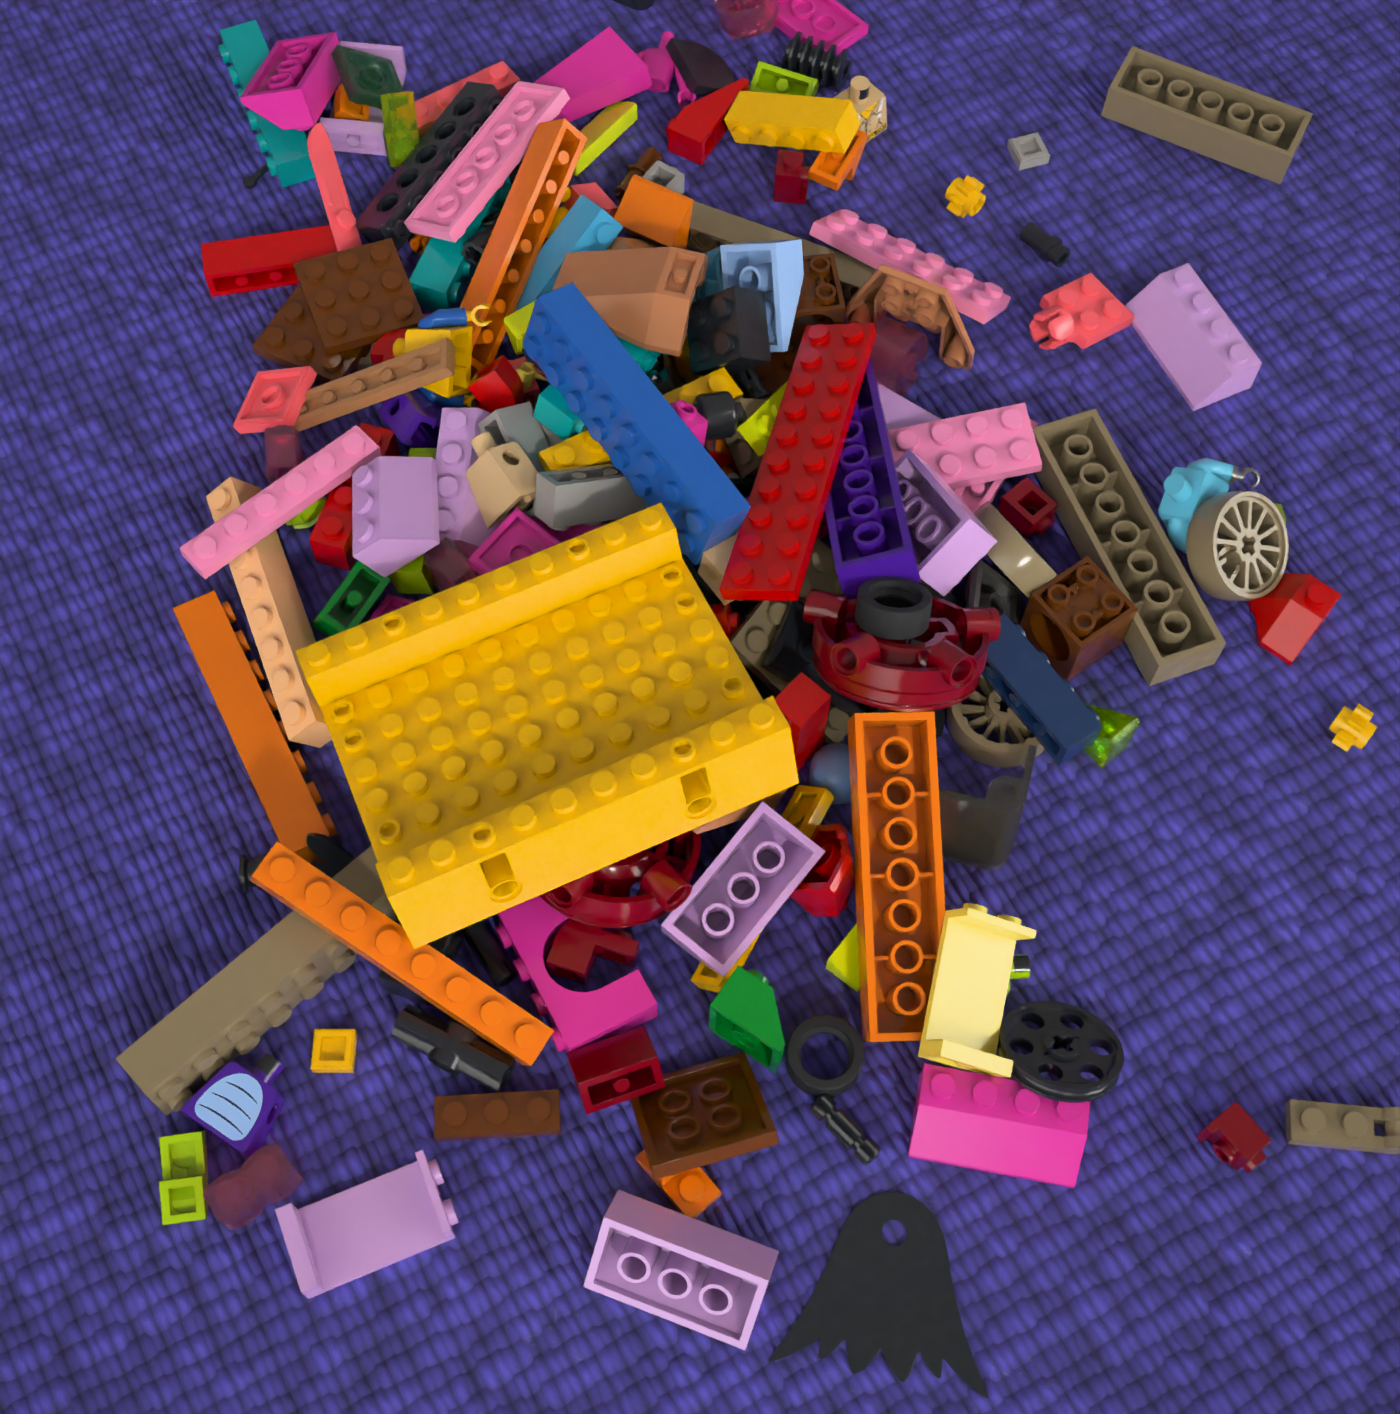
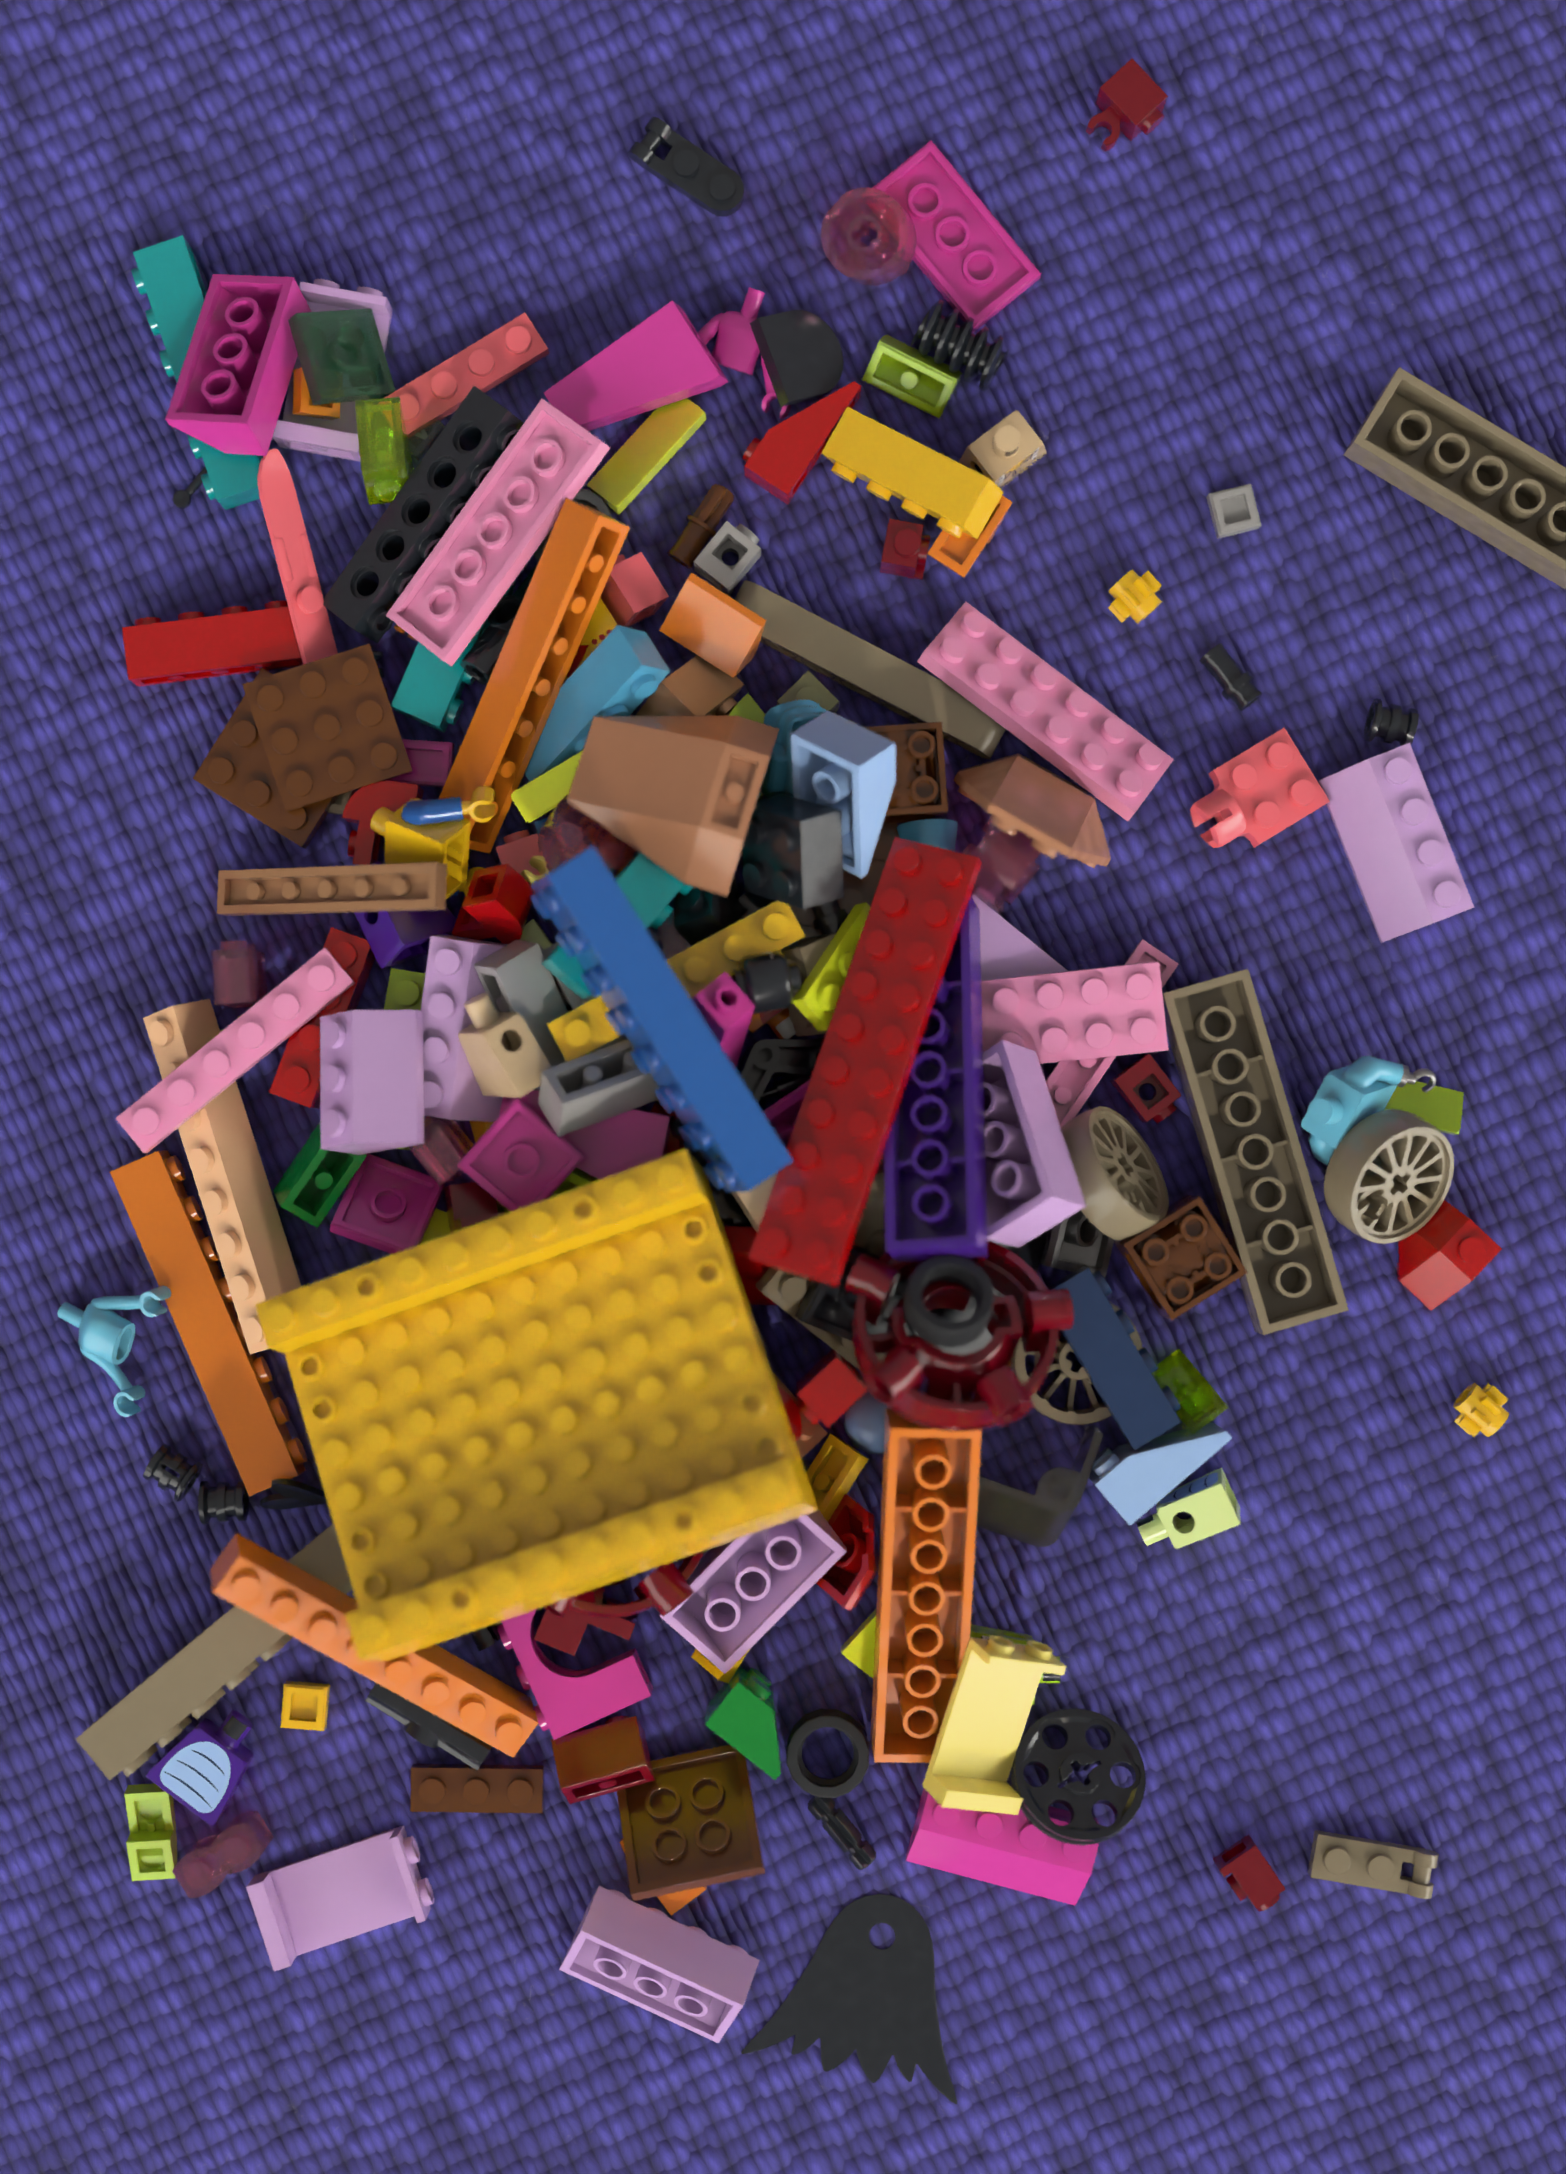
camera: 10 degrees right, 25 degrees up
coral tile [233,366,317,434] -> none
none -> medium azure piece [57,1286,171,1417]
none -> black bush [143,1444,203,1502]
none -> light blue slope [1086,1422,1232,1526]
none -> yellowish green torso [1136,1467,1241,1549]
none -> black bush [1364,698,1419,746]

